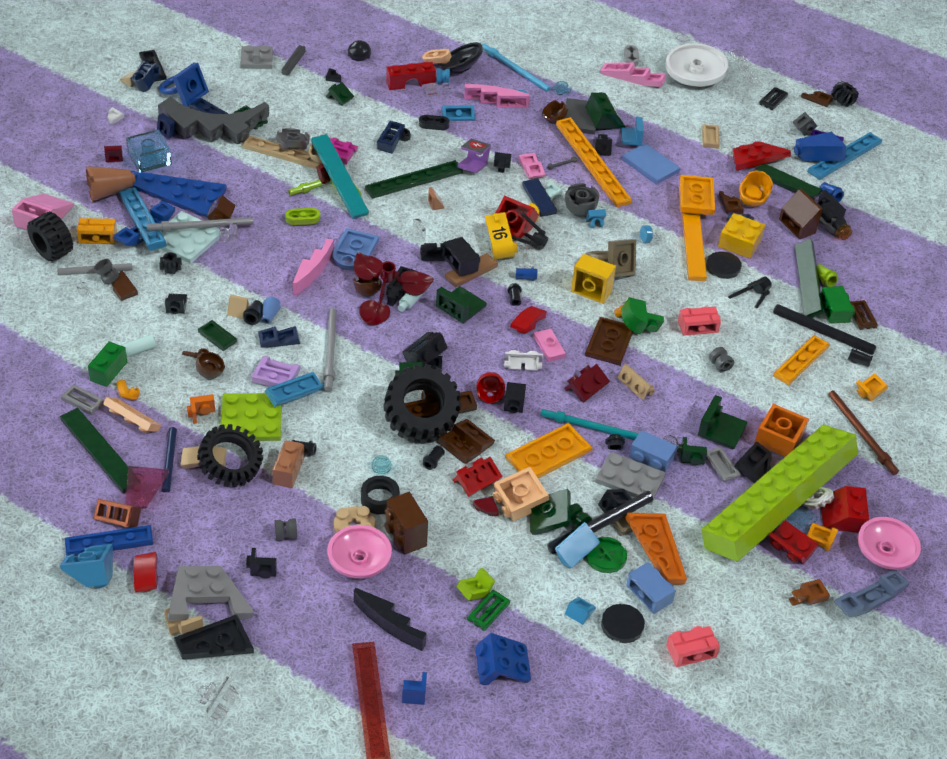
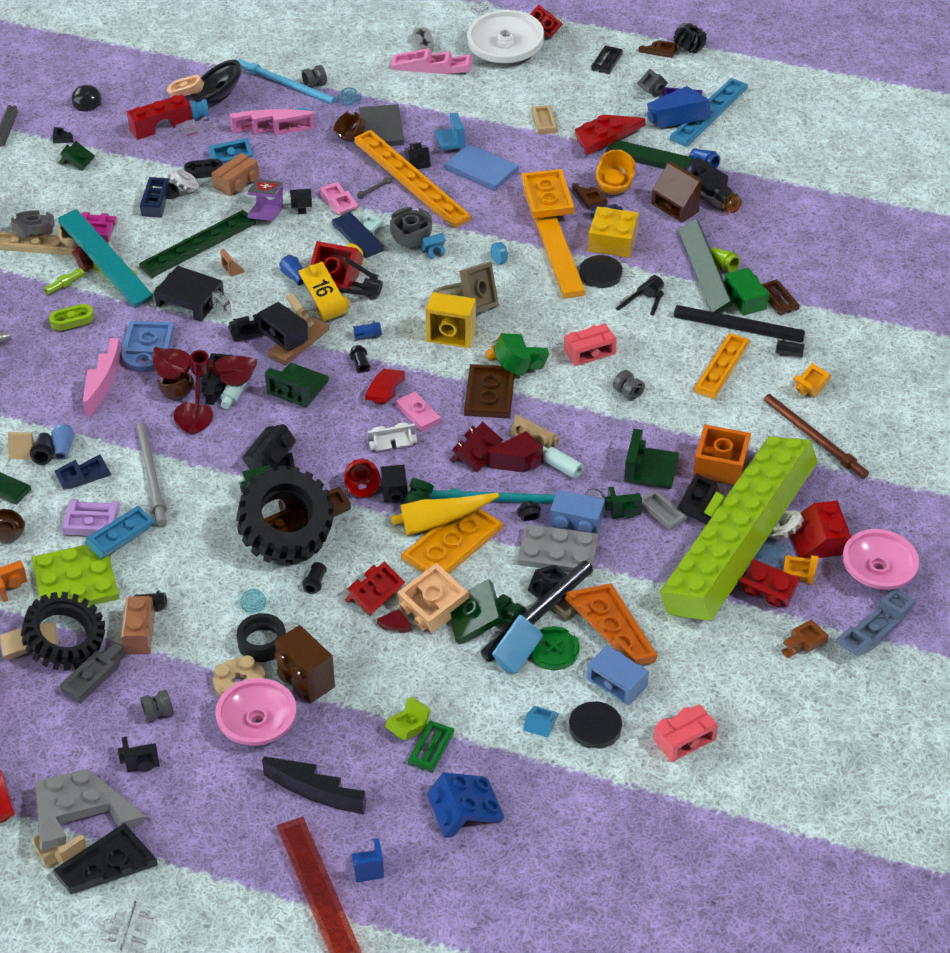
camera: 10 degrees left, 0 degrees up
reddish brown slope [437,419,495,464] -> none
dark green slope [585,92,626,129] -> none
none -> dark grey hinge [60,642,125,704]
none -> black panel [154,266,224,322]
none -> white gear [167,169,199,192]
none -> nougat brick [211,153,259,196]
none -> blue cone [279,255,304,286]
none -> tan tile [287,293,314,328]
none -> dark grey wheel [301,65,327,88]
none -> yellow piece [391,493,499,536]
none -> dark green wheel [403,478,434,504]
none -> dark red slope [487,431,543,472]
none -> red slope [530,4,563,39]
none -> light aqua cylinder [543,446,584,479]
none -> lime tile [704,491,725,517]

